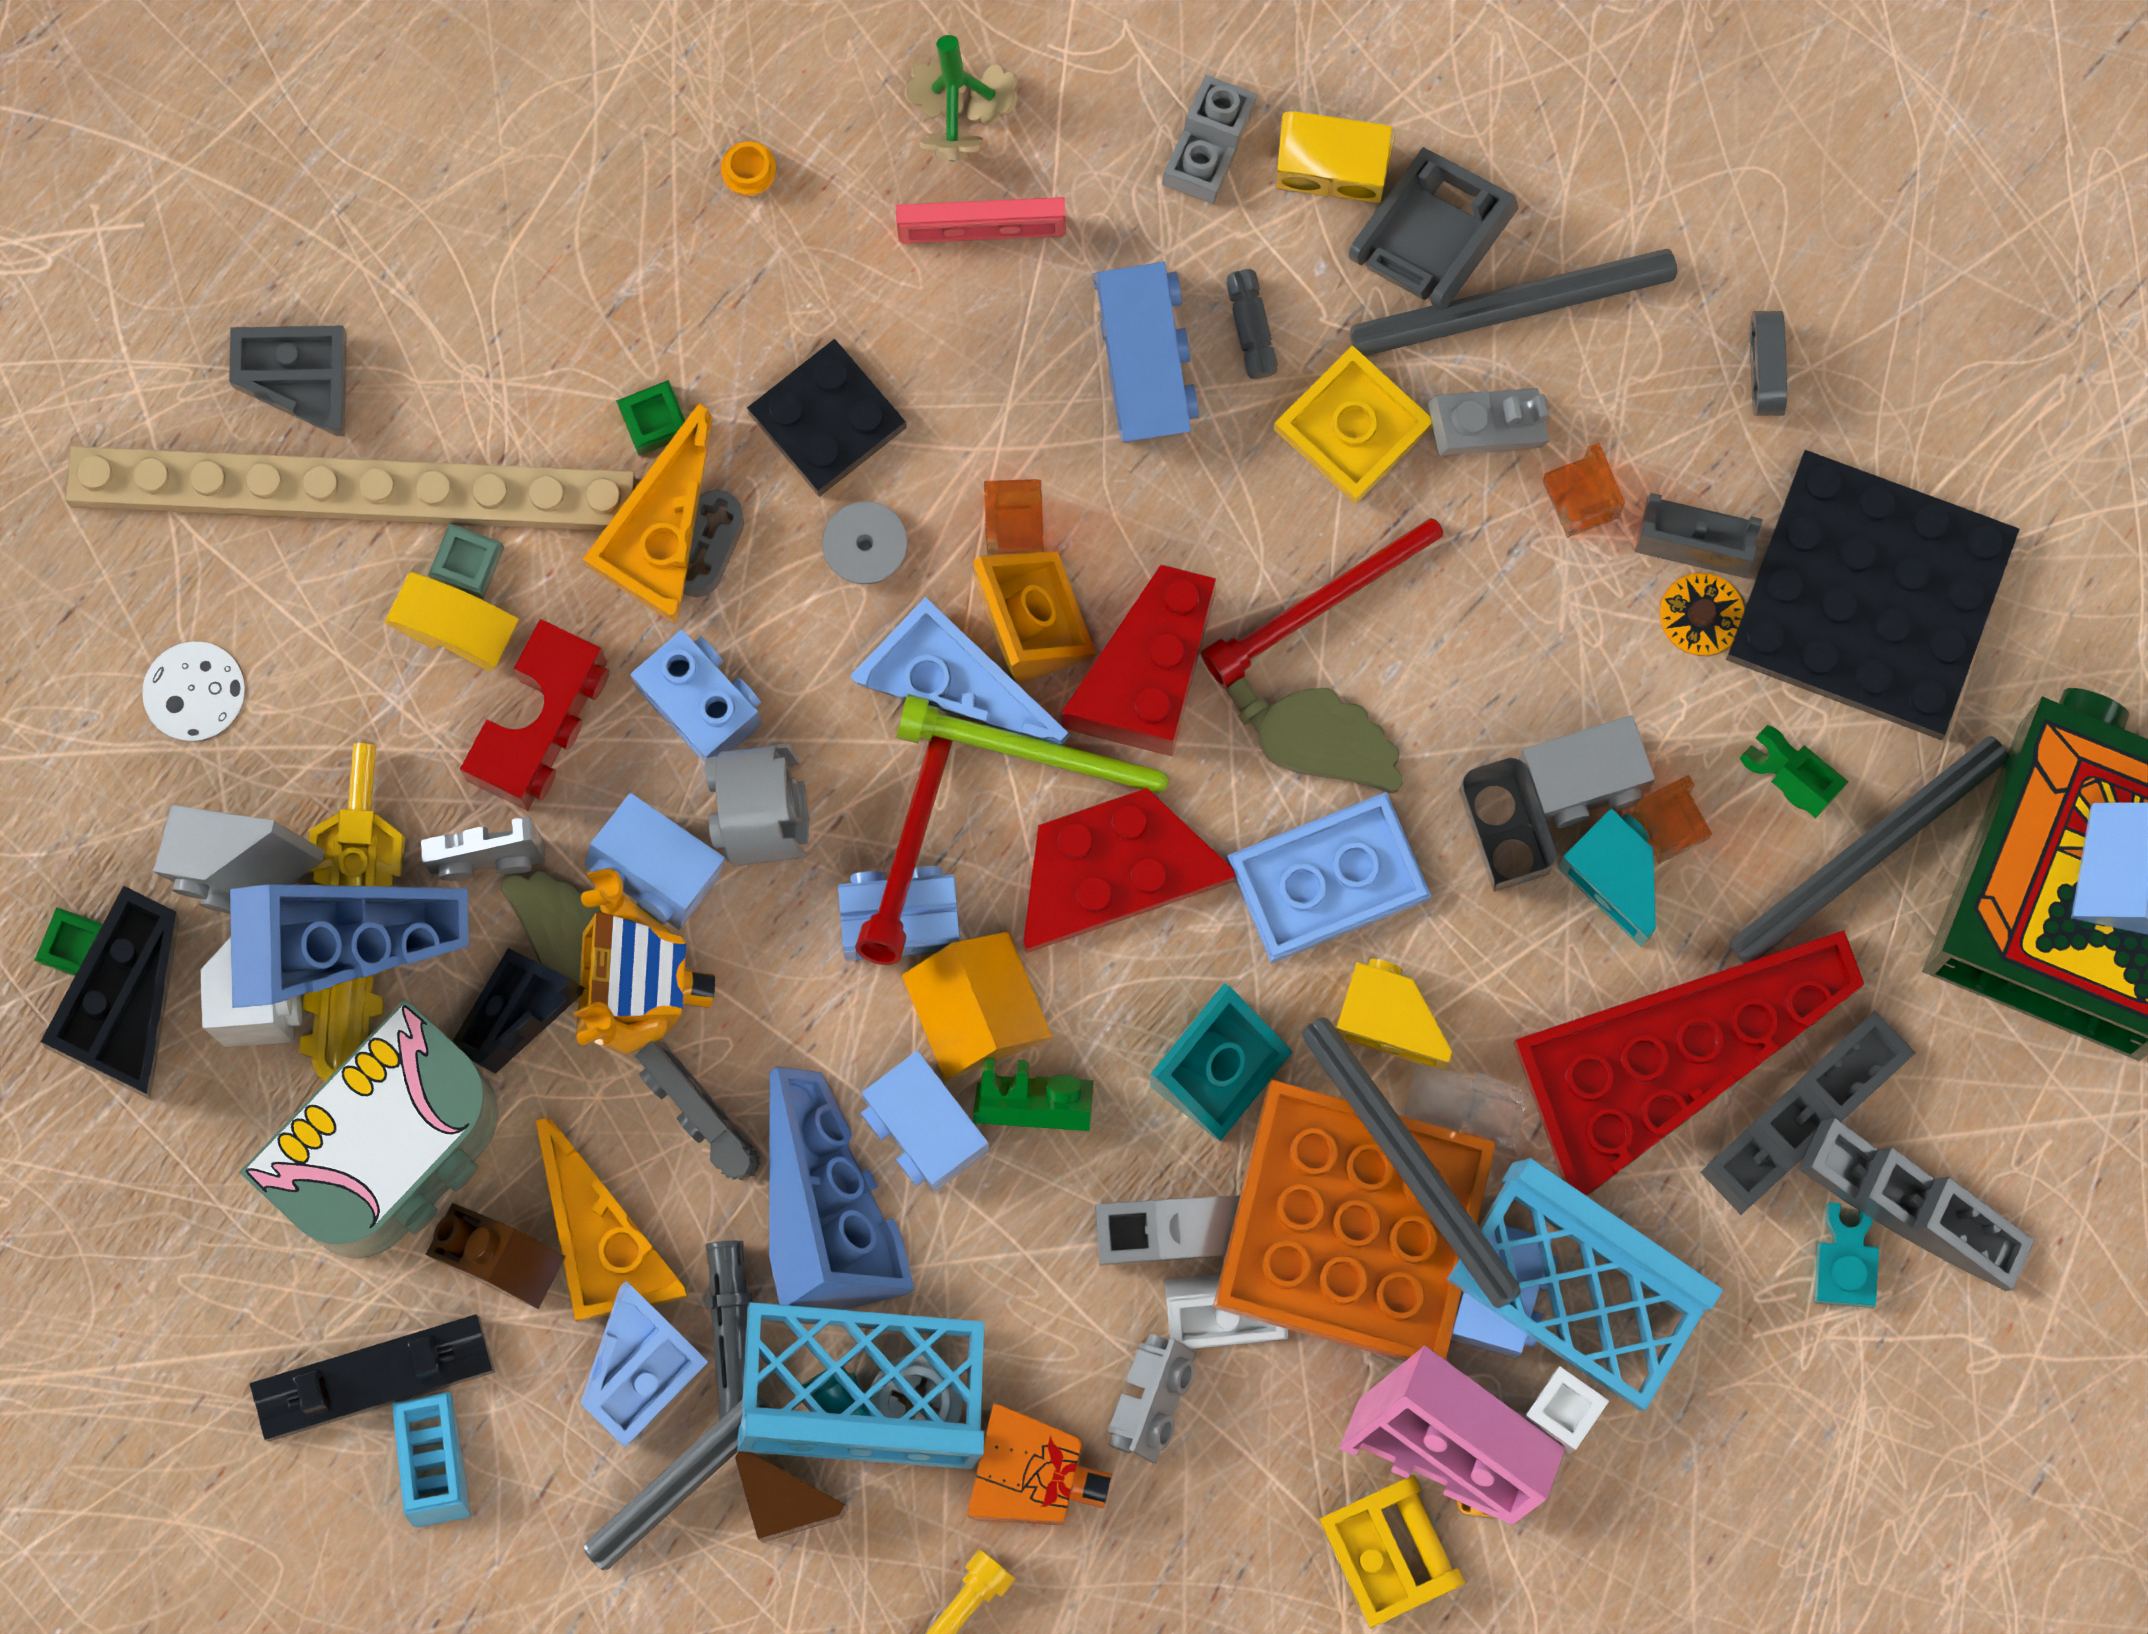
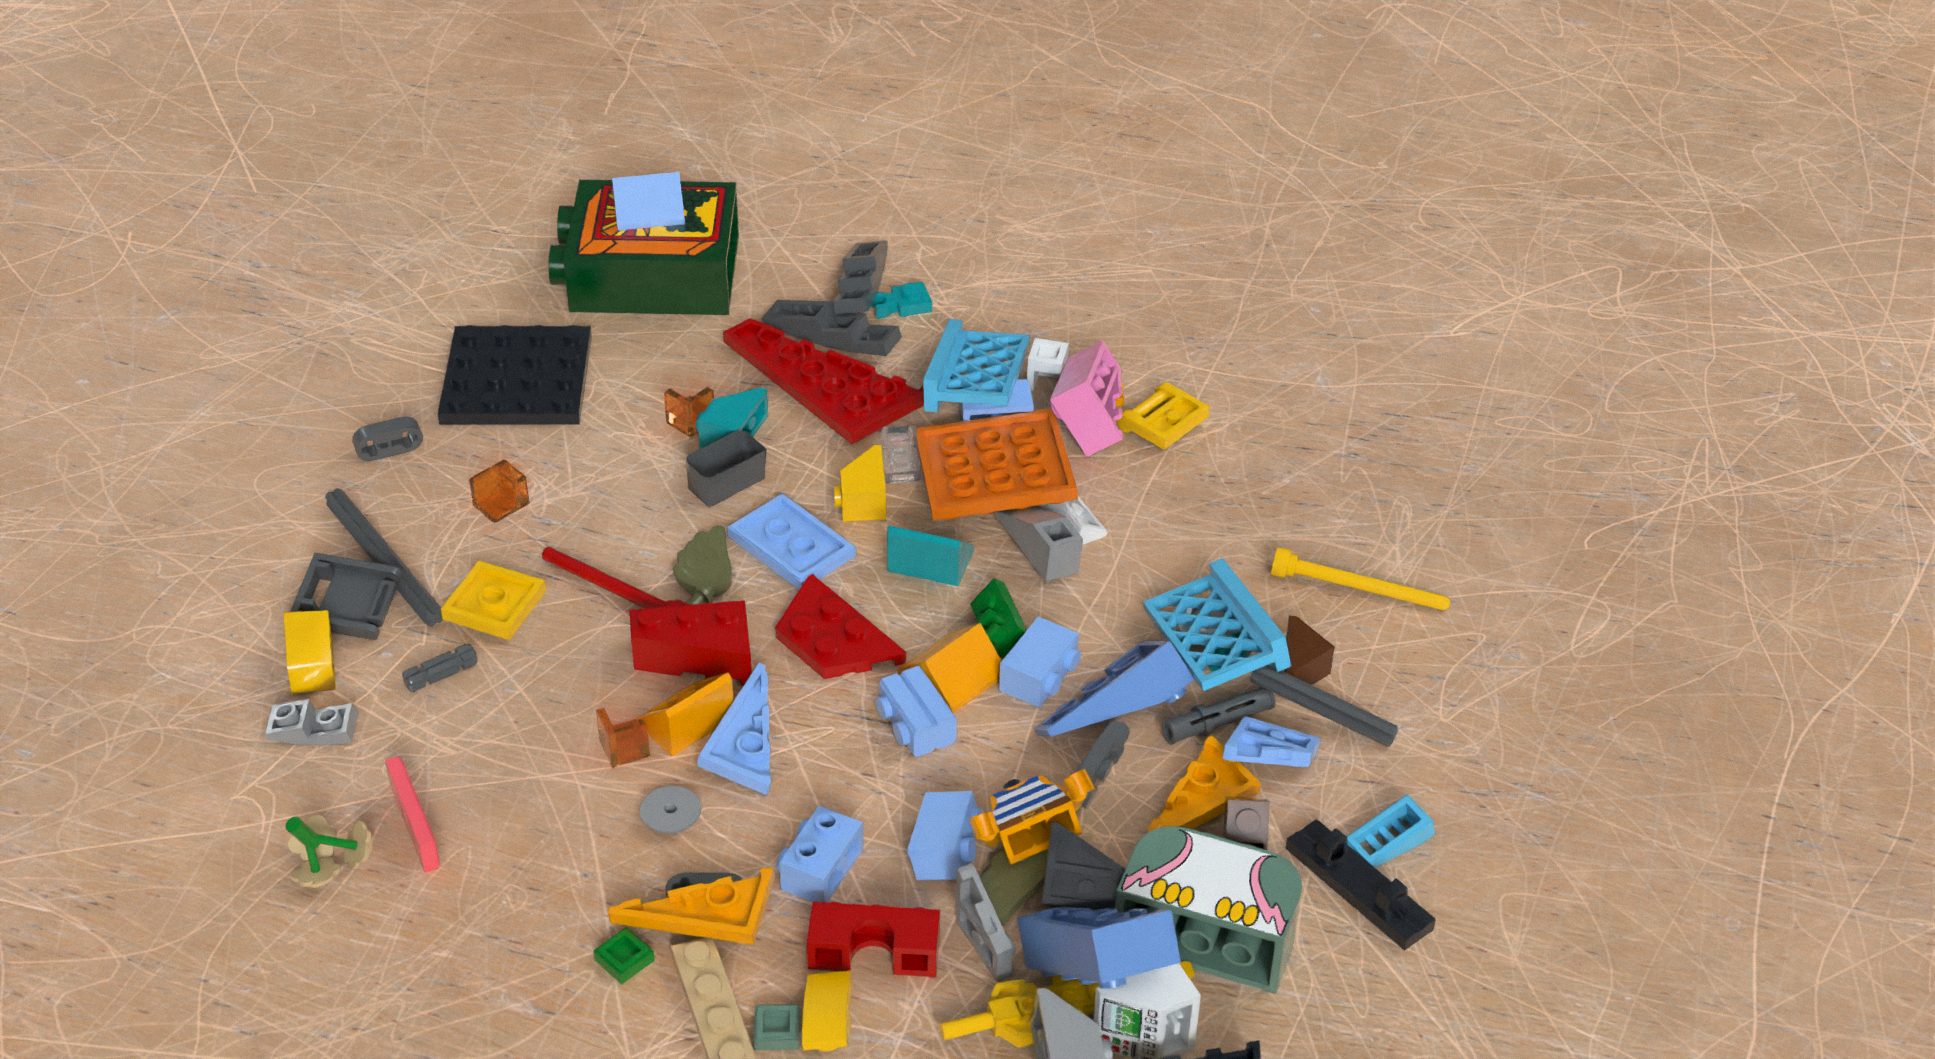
camera: 115 degrees left, 35 degrees down
light grey brick [705,743,809,866] -> none
light orange plate [721,141,777,197] -> none
black plate [747,339,907,497] -> none
red piece [855,736,953,965] -> none
lime piece [896,694,1169,793] -> none
orange torso [967,1403,1112,1525] -> none
medium blue wedge [1092,261,1199,442] -> none
light grey hinge [1107,1334,1196,1464] -> none
dark grey axle [1302,1017,1521,1308] -> none
light grey plate [1428,388,1549,456] -> none
light grey brick [1519,715,1655,828] -> none
dark grey hinge [1635,492,1763,578] -> none
piece [1659,573,1744,656] -> none
dark grey axle [1730,736,2009,963] -> none
green plate [1740,725,1849,819] -> none

